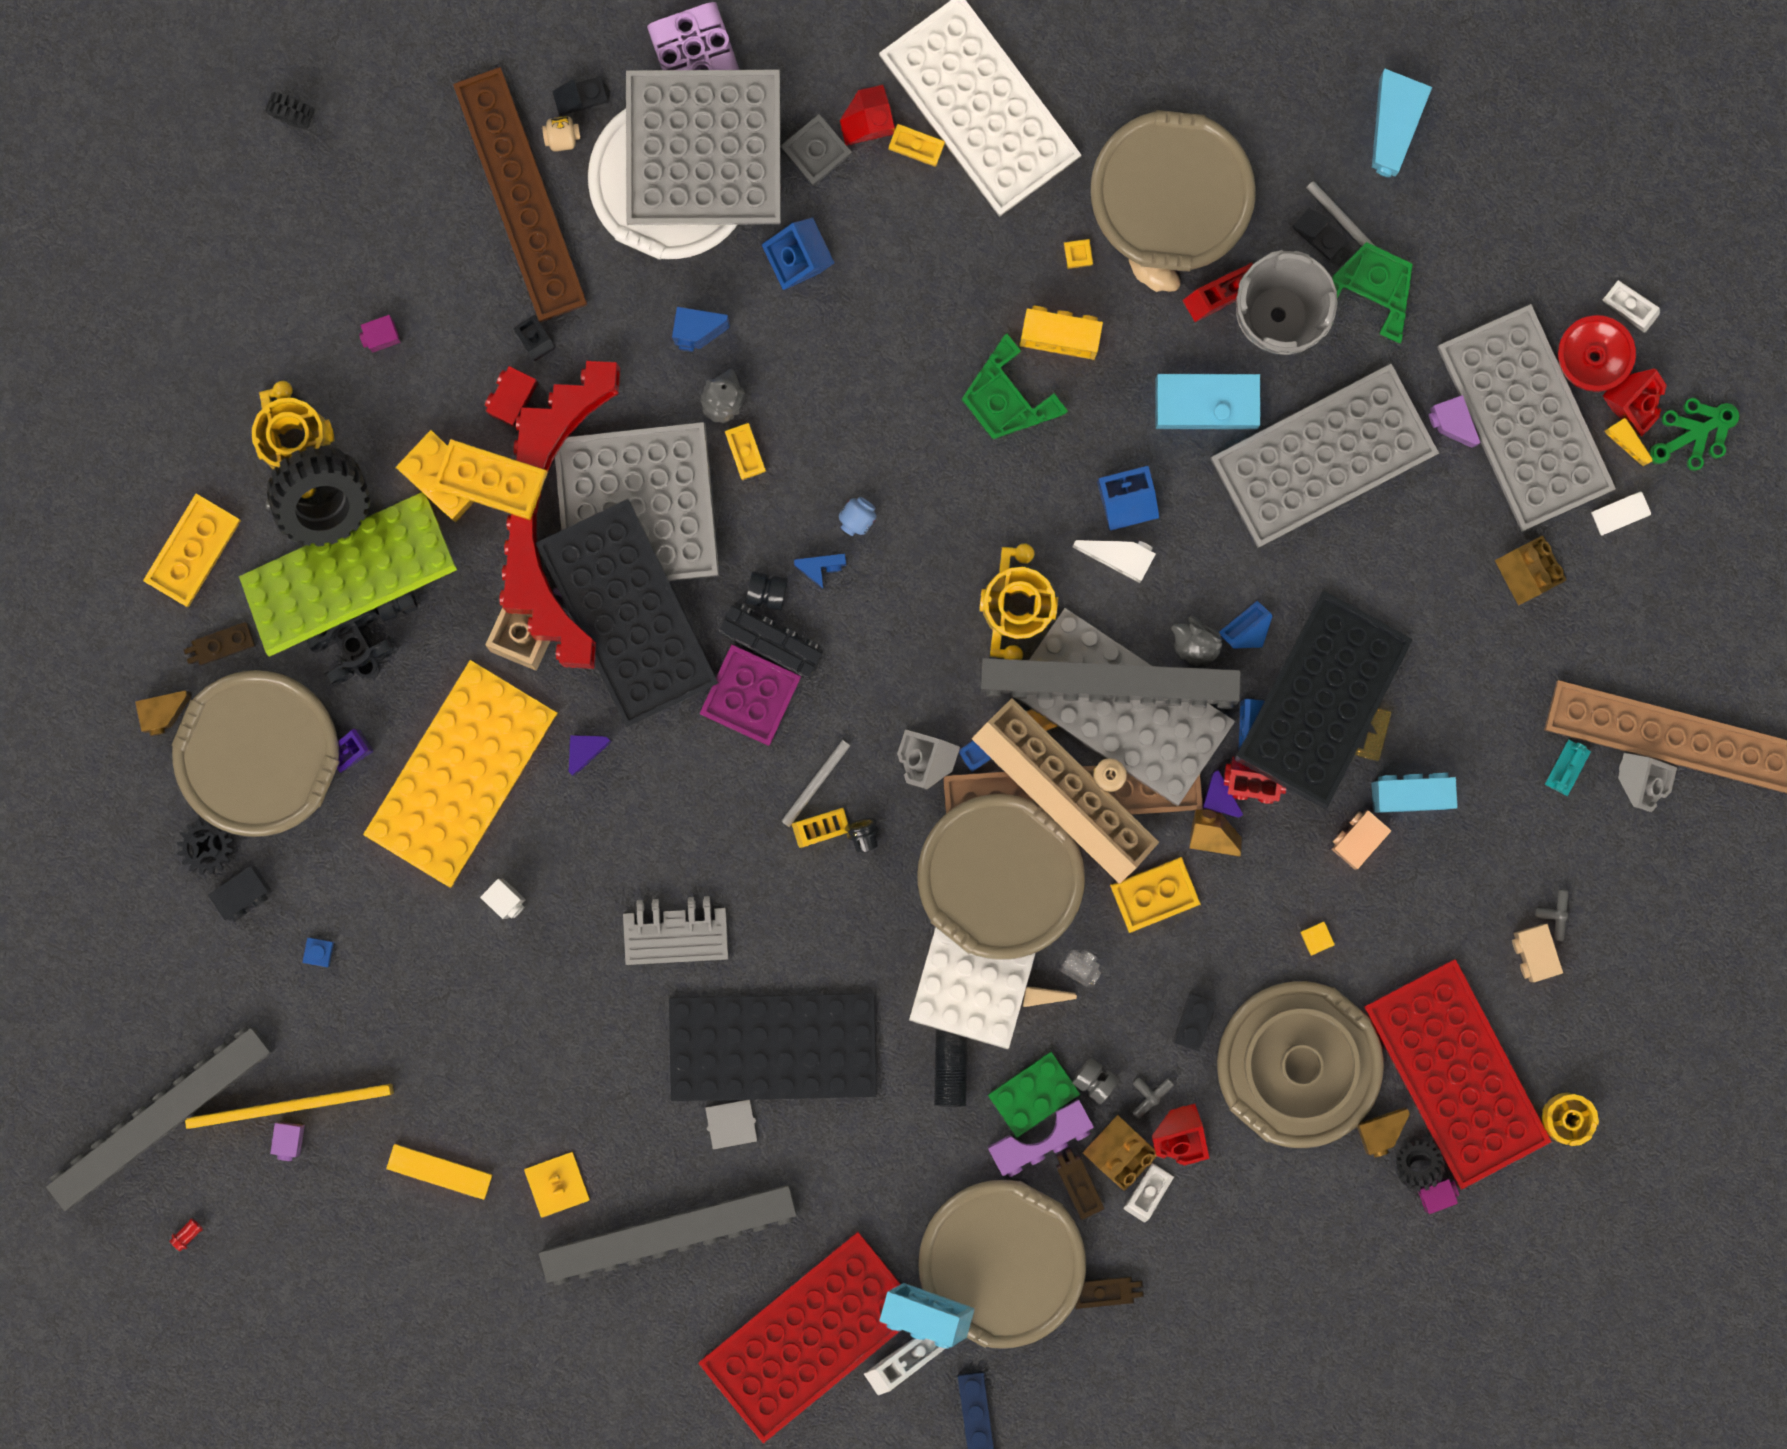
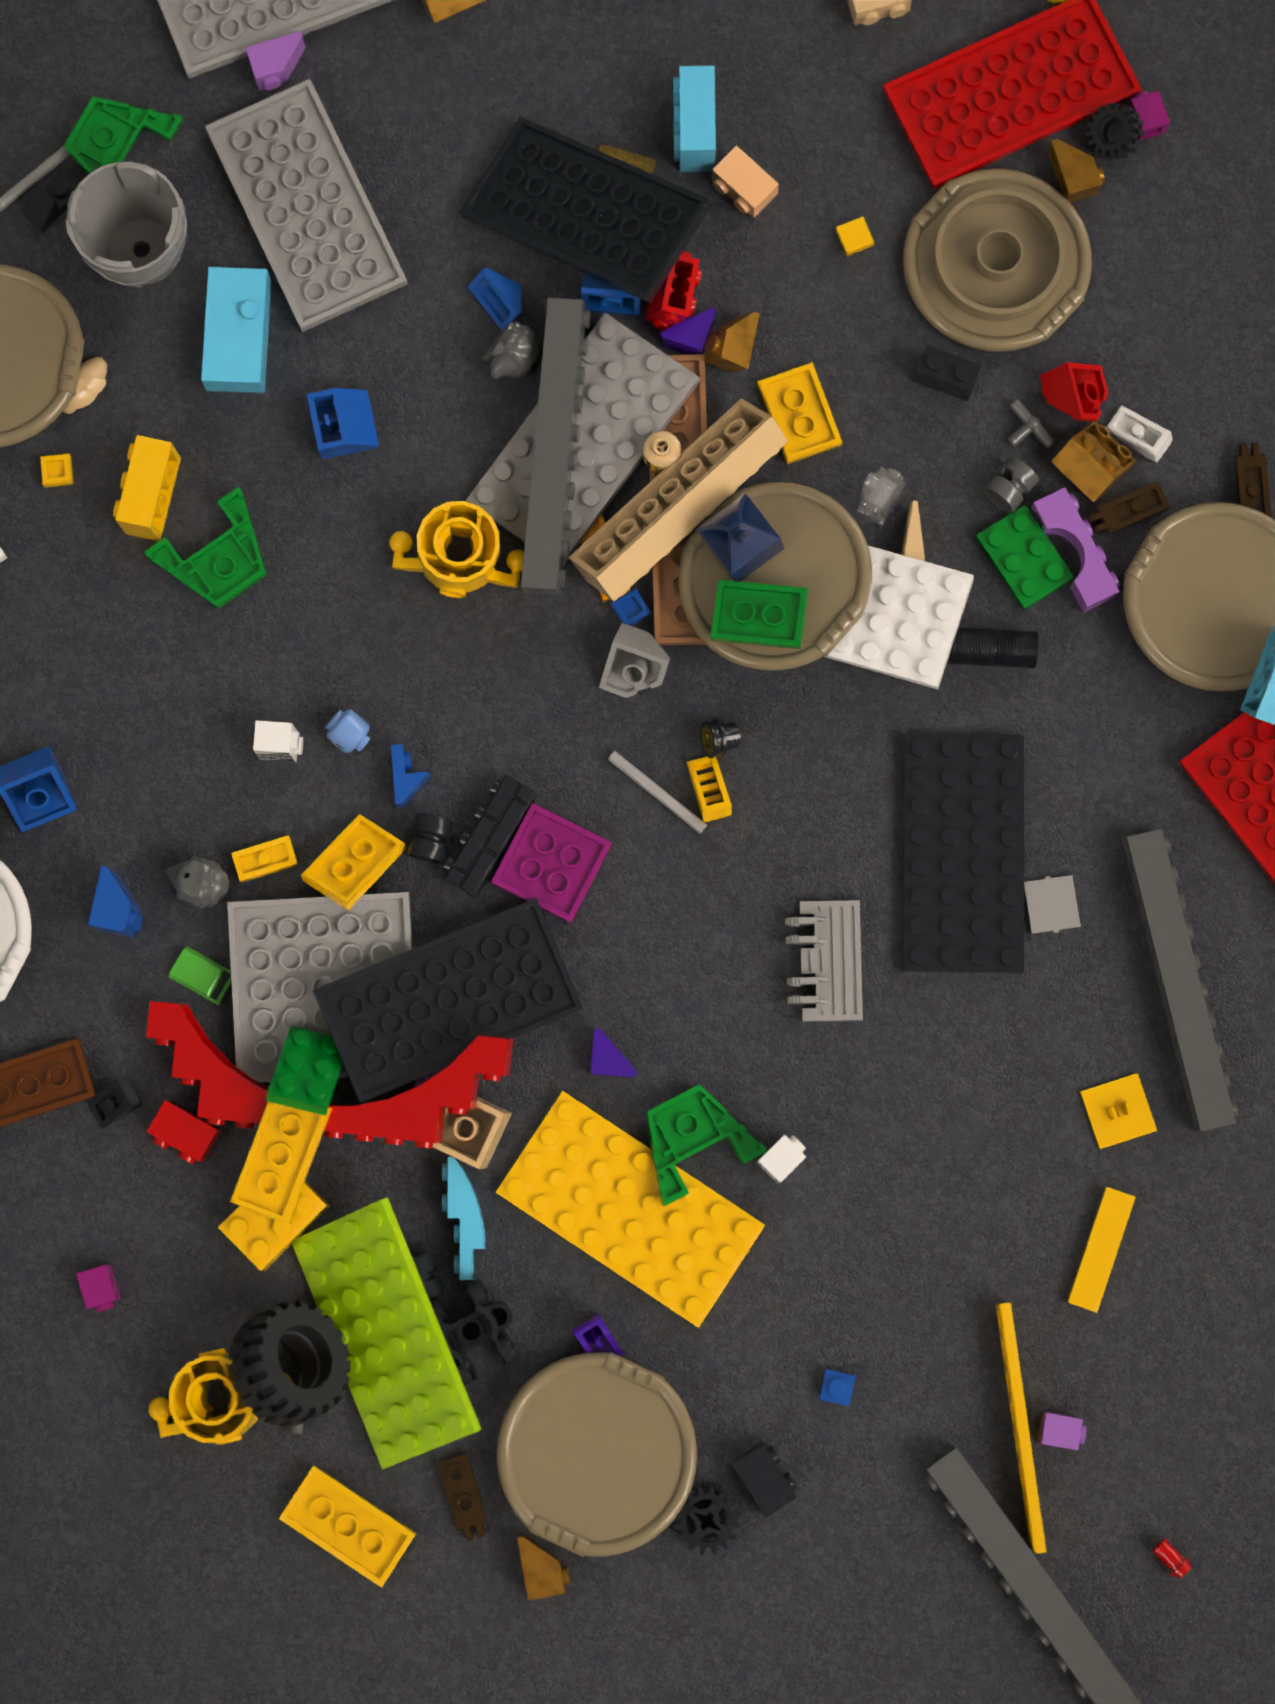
camera: 85 degrees left, 5 degrees down
white slope [1073,540,1155,583] -> none
red slope [1183,263,1253,322] -> none
none -> bright green piece [169,946,232,1006]
none -> white brick [253,721,303,763]
none -> green plate [266,1026,343,1116]
none -> yellow tile [301,814,406,911]
none -> medium azure slope [442,1157,486,1280]
none -> green wing [645,1084,767,1207]
none -> dark blue piece [697,493,785,582]
none -> green plate [710,580,809,650]

